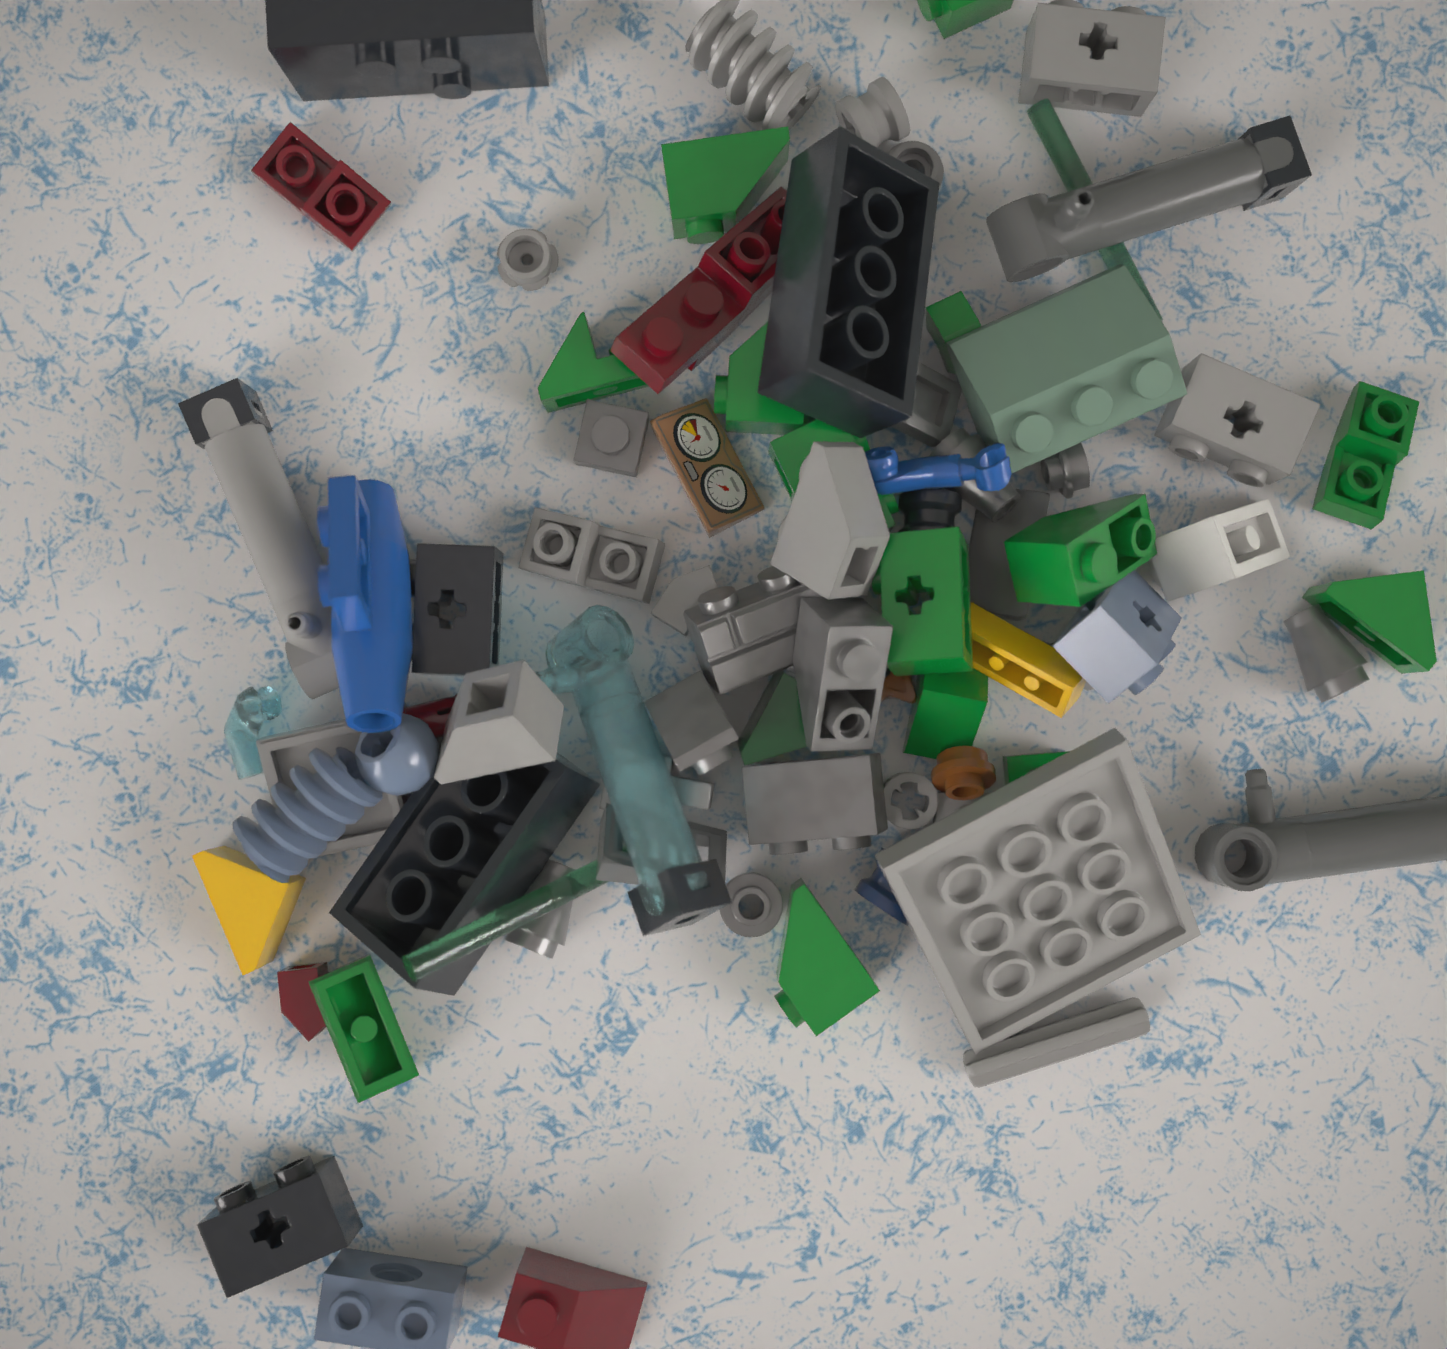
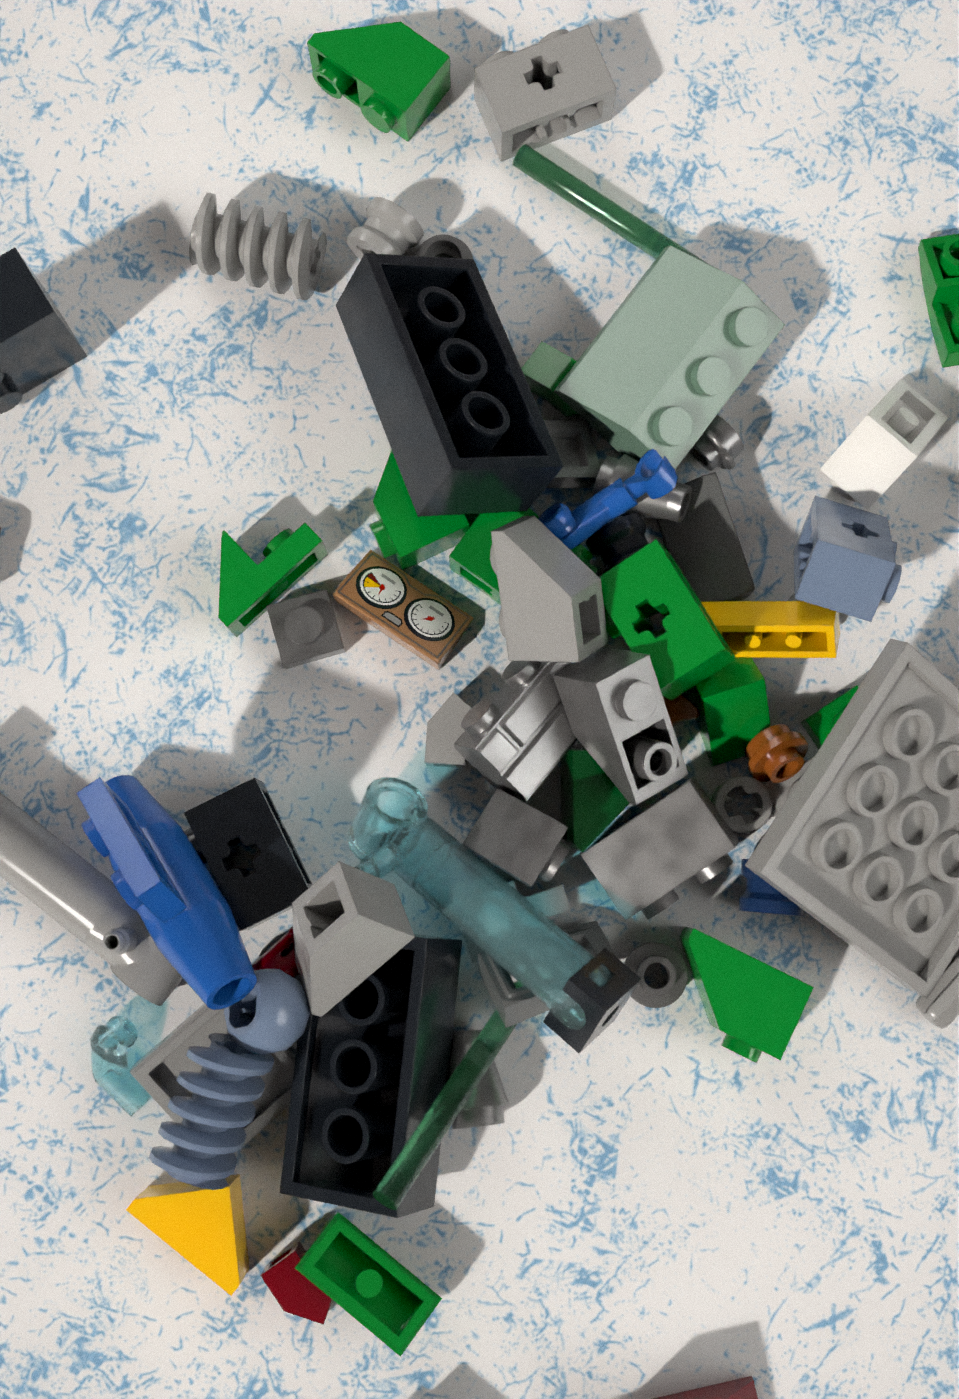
camera: 35 degrees left, 5 degrees down
light grey plate [497,229,559,291] -> none
light grey slope [518,507,665,604] -> none
dark red slope [610,186,787,394] -> none
green slope [661,126,790,244] -> none
dark grey piece [986,115,1312,283] -> none
green slope [1004,494,1157,607] -> none
light grey brick [1154,353,1321,487] -> none

